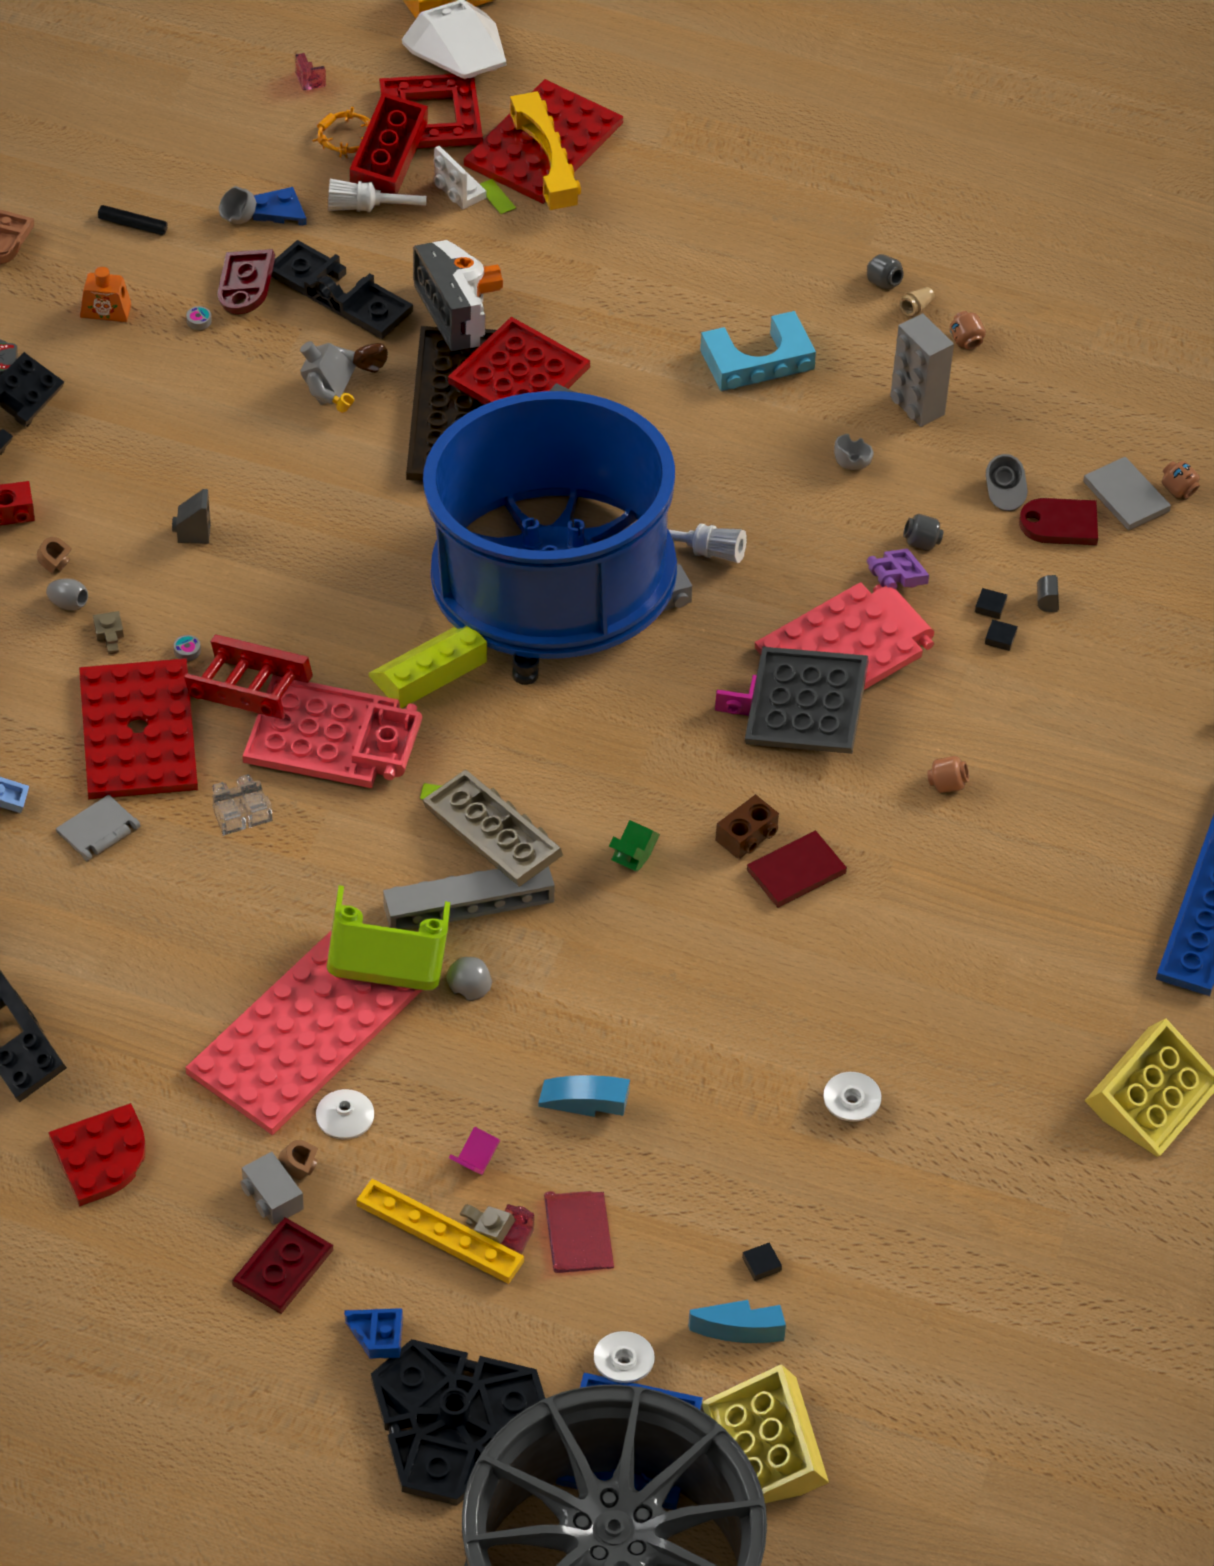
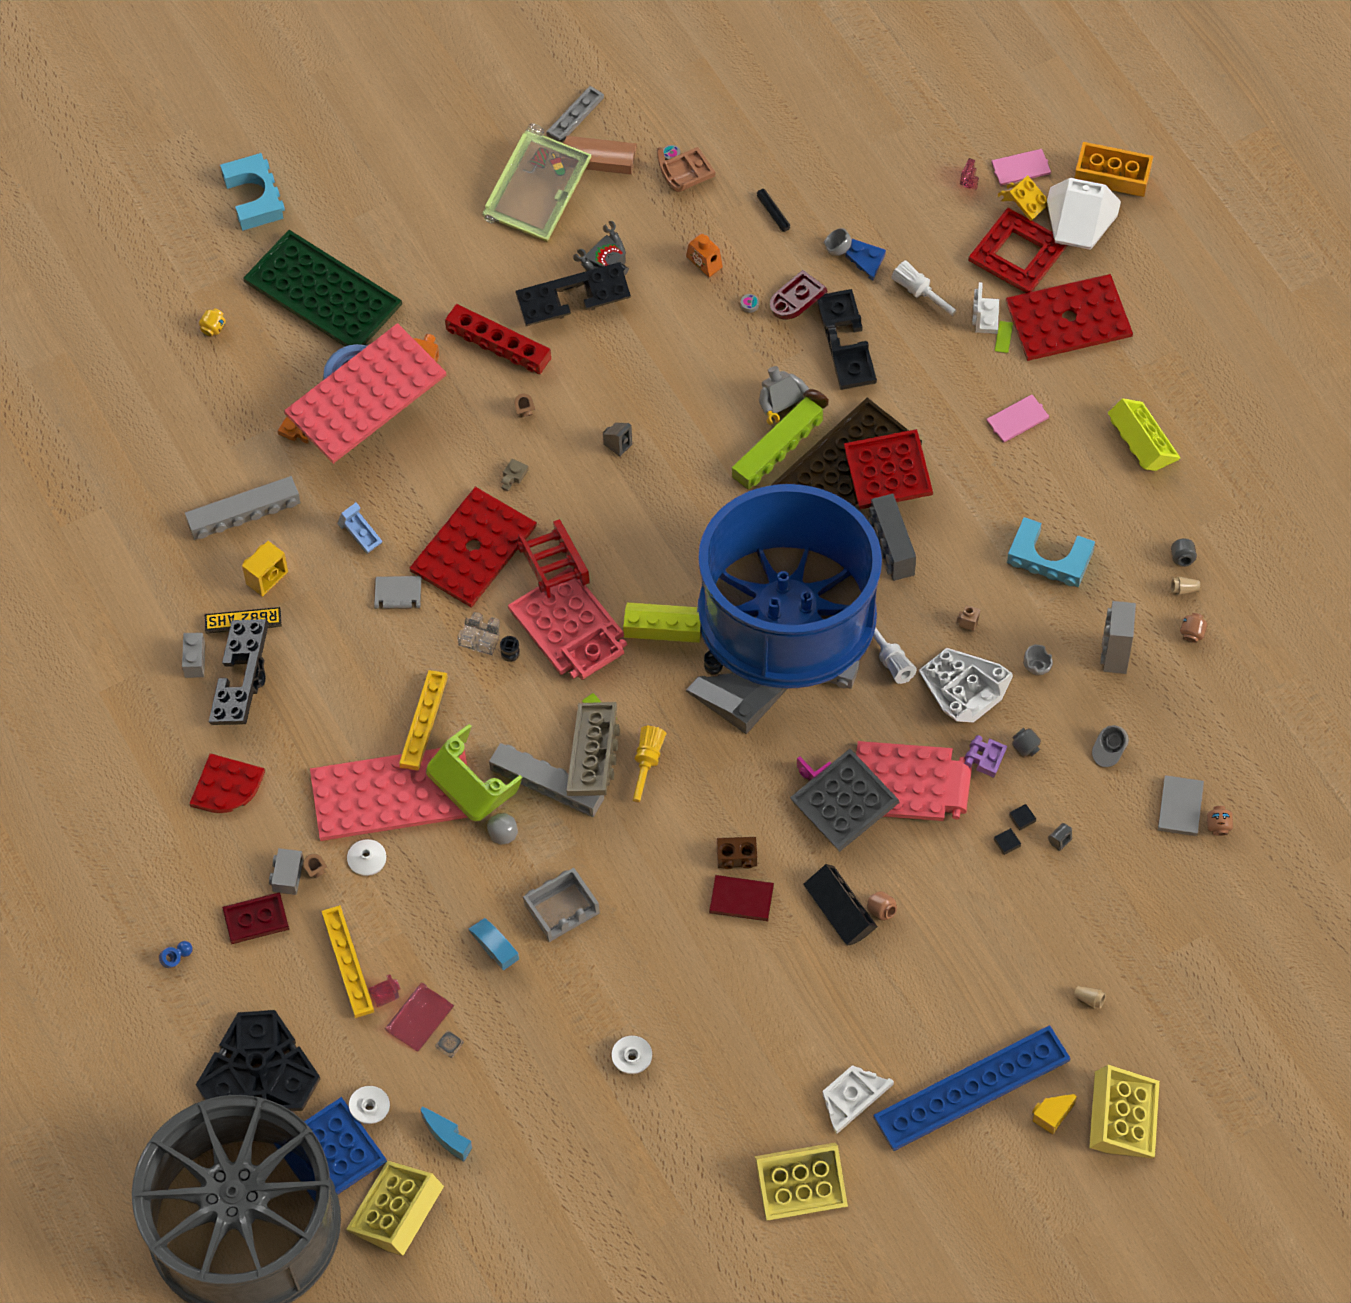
camera: 45 degrees right, 10 degrees up
light grey animal [46,579,88,611] -> none
light grey tile [174,635,201,661] -> none
light orange piece [312,107,371,158] -> none
blue wing [344,1308,403,1359] -> none
red brick [349,92,428,194] -> none
piece [413,240,503,351] -> none
dark pink bracket [449,1127,500,1175] -> none
dark tan plate [460,1204,516,1244] -> none
yellow arch [510,91,581,210] -> none
green brick [609,820,660,871] -> none
black tile [742,1242,782,1281] -> none
dark red tile [1019,498,1098,546] -> none
none -> blue plate [159,941,193,968]
none -> yellow plate [399,670,448,771]
none -> tile [435,1030,464,1058]
none -> black wheel [500,636,520,662]
none -> window [523,868,600,942]
none -> yellow piece [633,725,667,802]
none -> dark grey slope [686,673,788,734]
none -> lime brick [732,397,823,490]
none -> black brick [803,864,878,946]
none -> white wing [822,1065,894,1134]
none -> white wedge [919,648,1013,722]
none -> medium nougat plate [957,605,981,631]
none -> bright pink piece [987,395,1049,443]
none -> bright pink piece [991,149,1051,186]
none -> yellow plate [998,175,1047,221]
none -> neon yellow slope [1108,398,1180,471]

